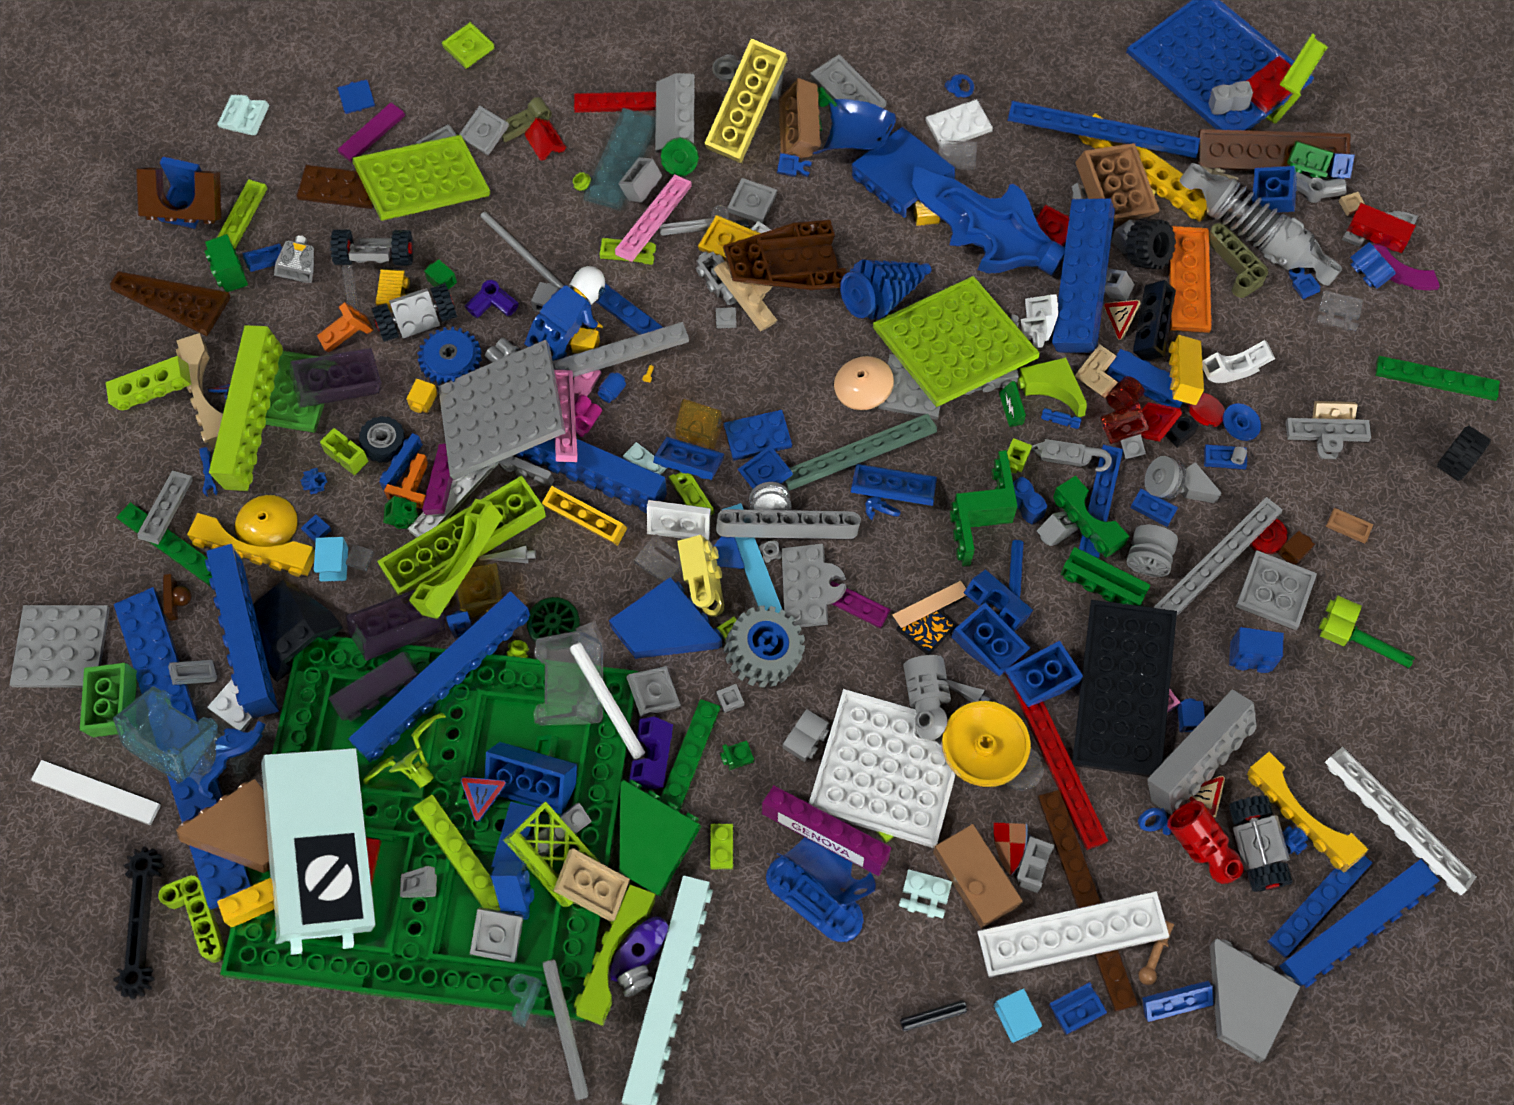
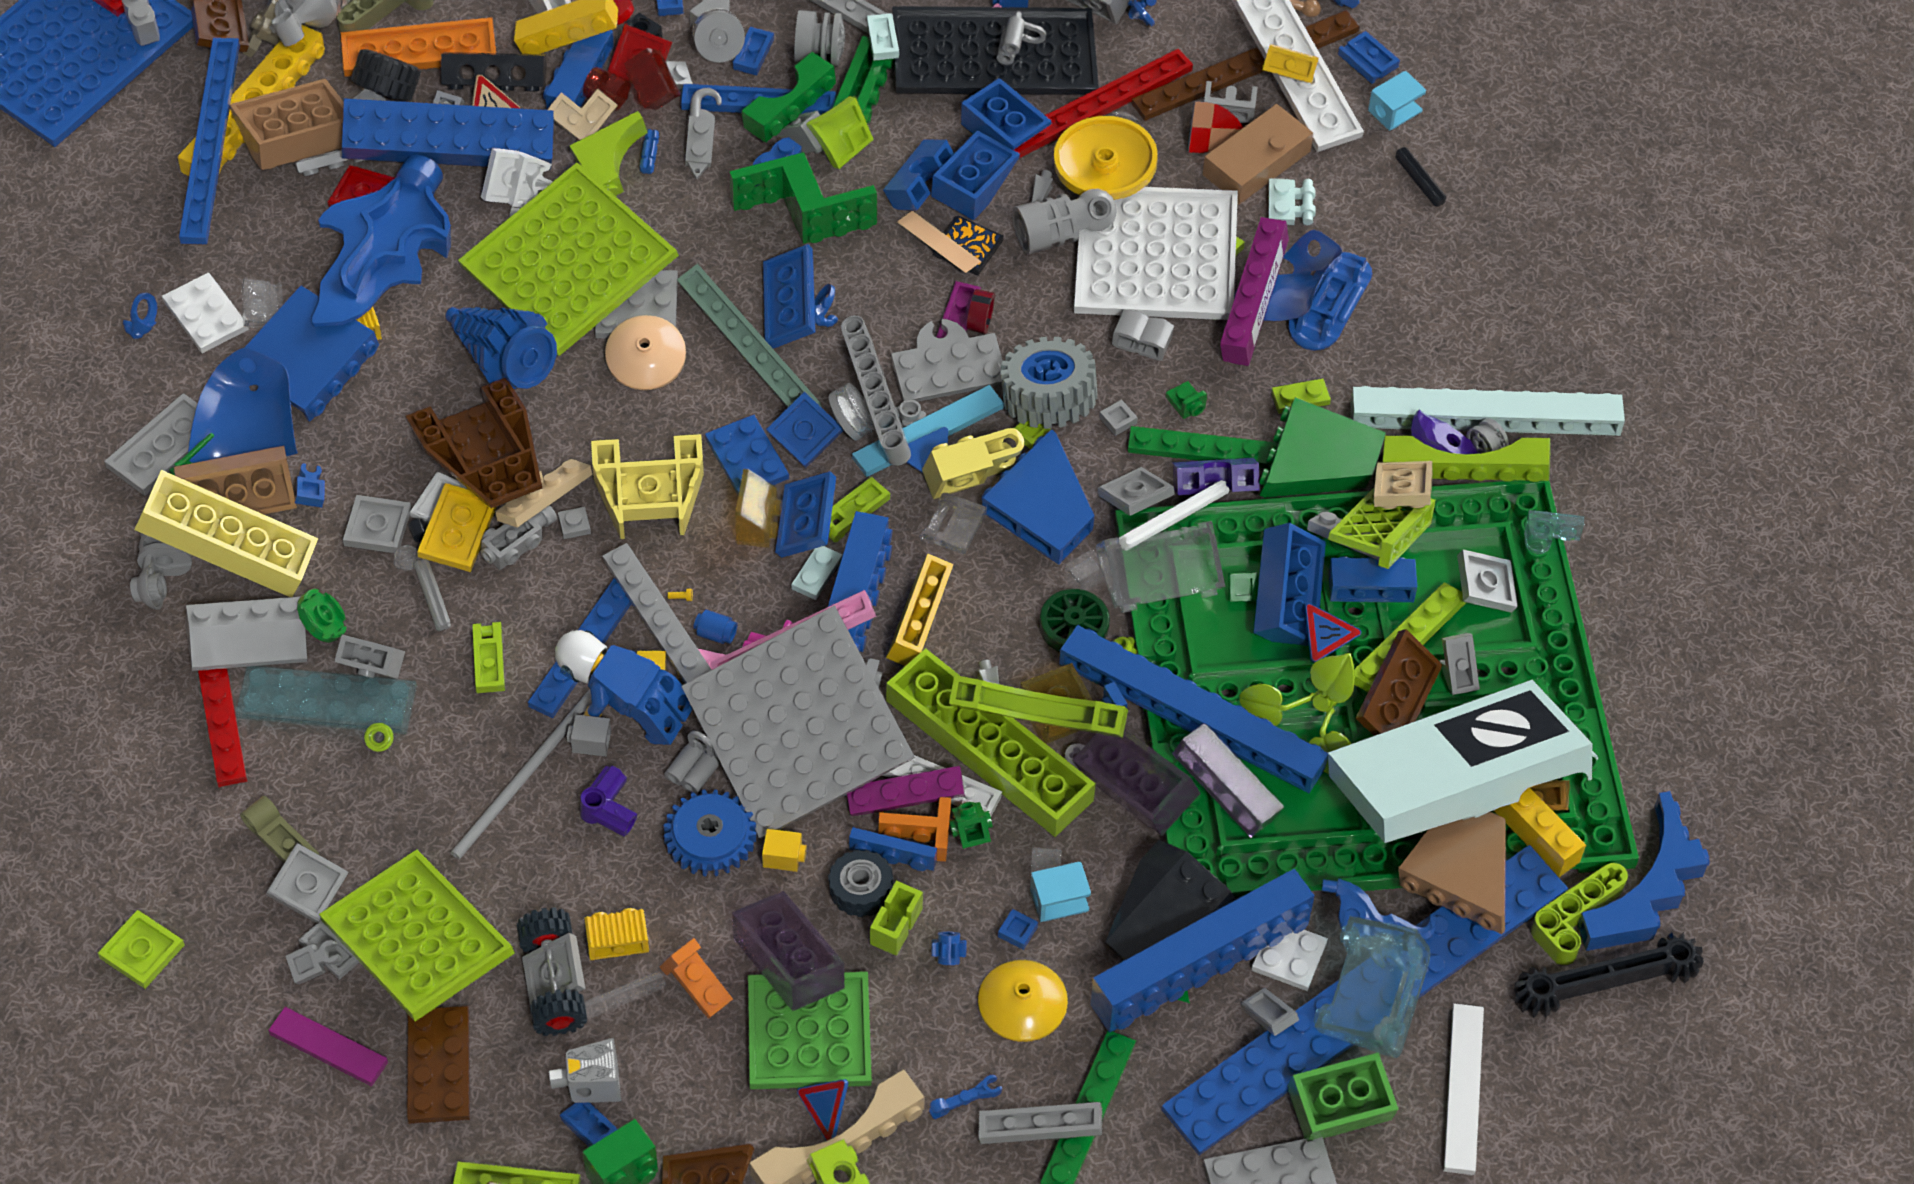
camera: 105 degrees left, 10 degrees down
reddish brown tile [163,574,192,621] -> none
yellow arch [187,513,315,577] -> none
lime brick [209,325,283,491] -> none
blue piece [337,80,375,114] -> none
plate [371,283,457,342] -> none
green brick [424,259,457,290] -> none
blue brick [491,861,534,919] -> none
red panel [524,118,566,161] -> none
light grey axle [543,960,588,1100] -> none
bright pink plate [615,175,691,262] -> none
white plate [647,500,711,540] -> none
green slope [999,381,1026,427] -> none
lime brick [1007,438,1032,473] -> none
blue axle [1009,540,1024,598] -> none
none -> light grey plate [285,940,343,984]
none -> light yellow wedge [591,434,704,539]
none -> lime plate [806,96,874,169]
none -> light aqua plate [867,13,899,60]
none -> dark red piece [967,289,995,334]
none -> light grey piece [997,12,1046,65]
none -> yellow plate [1263,44,1319,83]
none -> reddish brown plate [1356,629,1443,736]
none -> blue arch [1578,791,1710,951]

